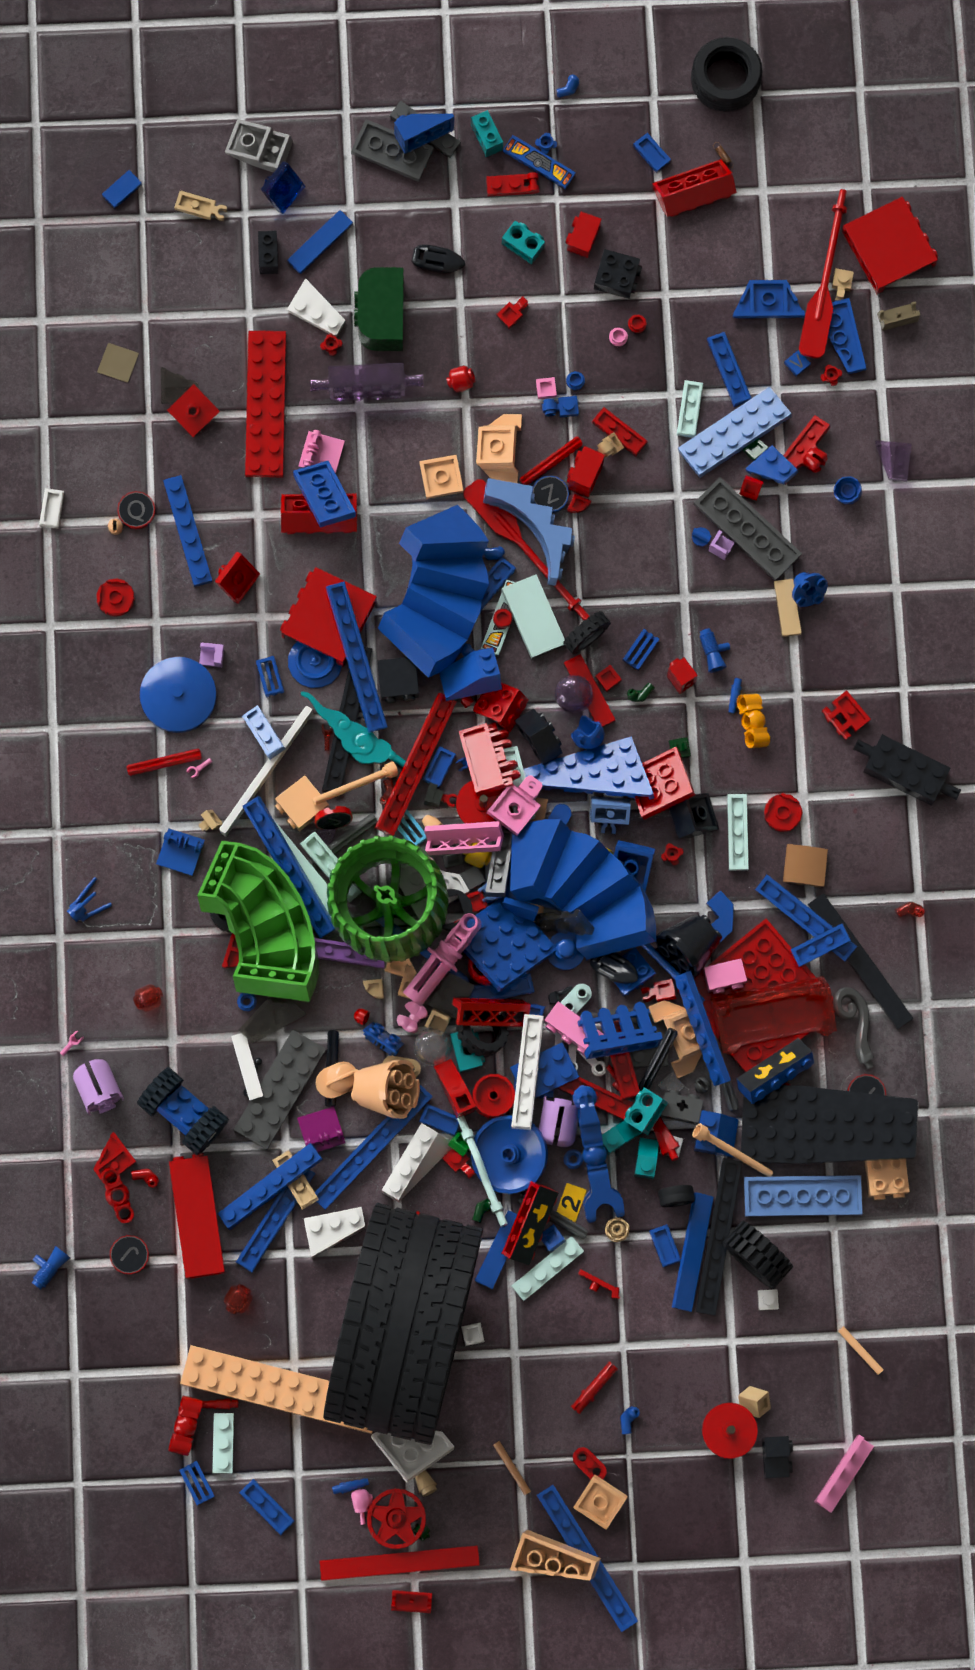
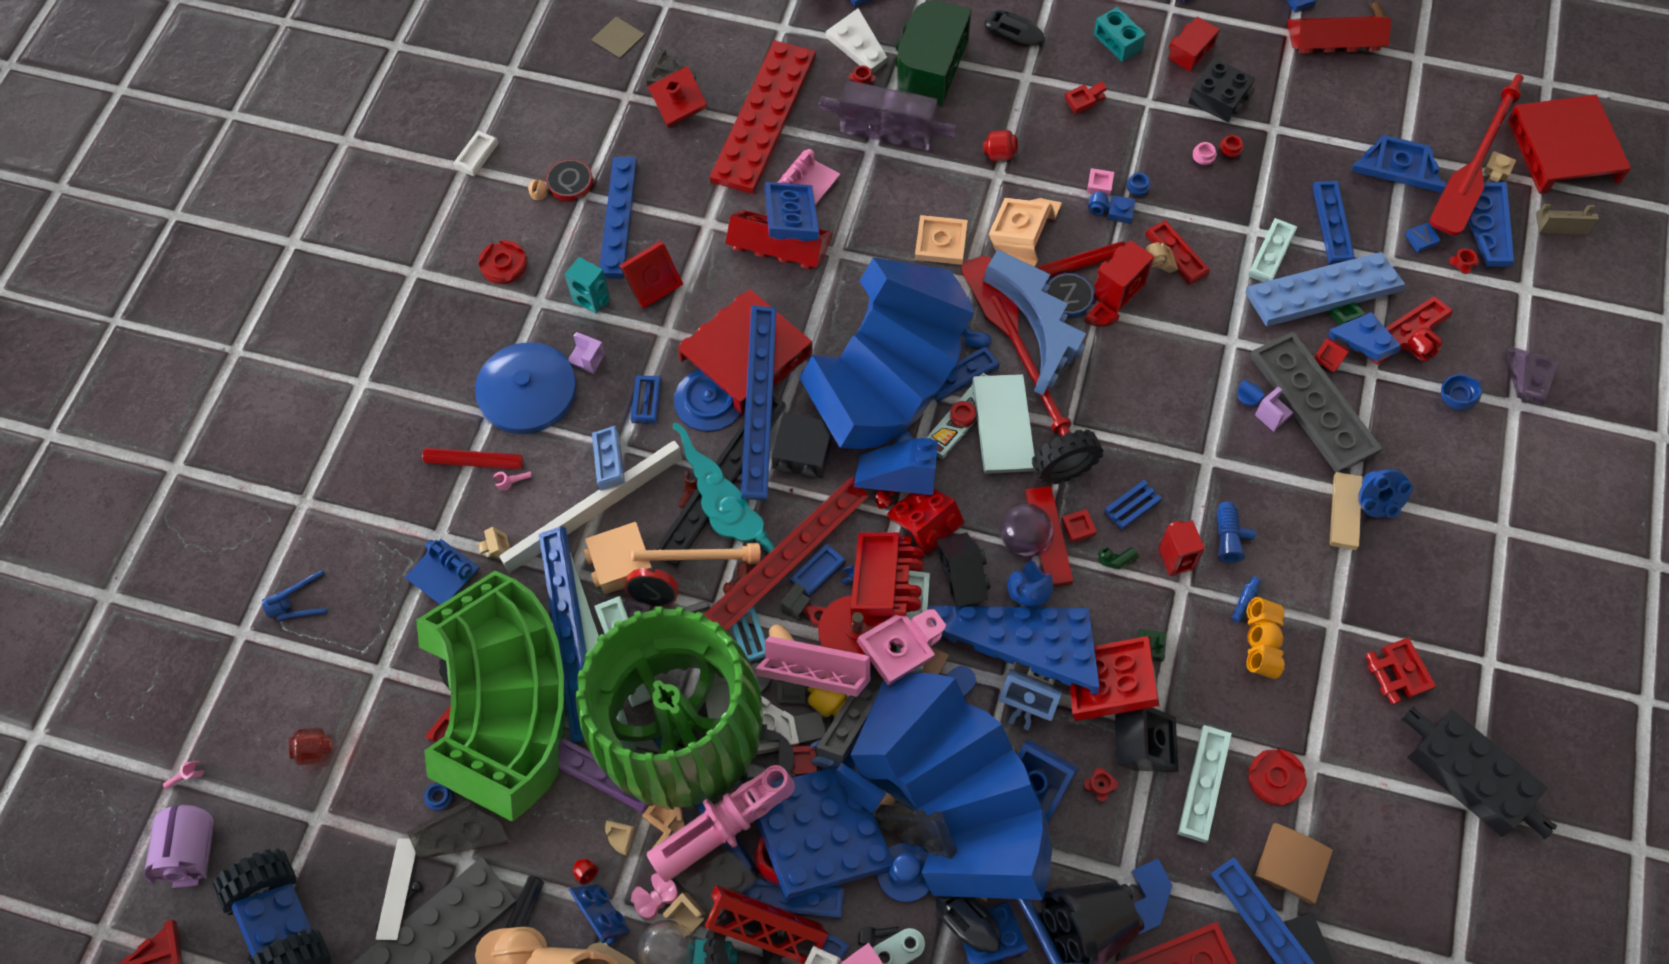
camera: 25 degrees right, 15 degrees down
none -> teal brick [564,257,610,314]

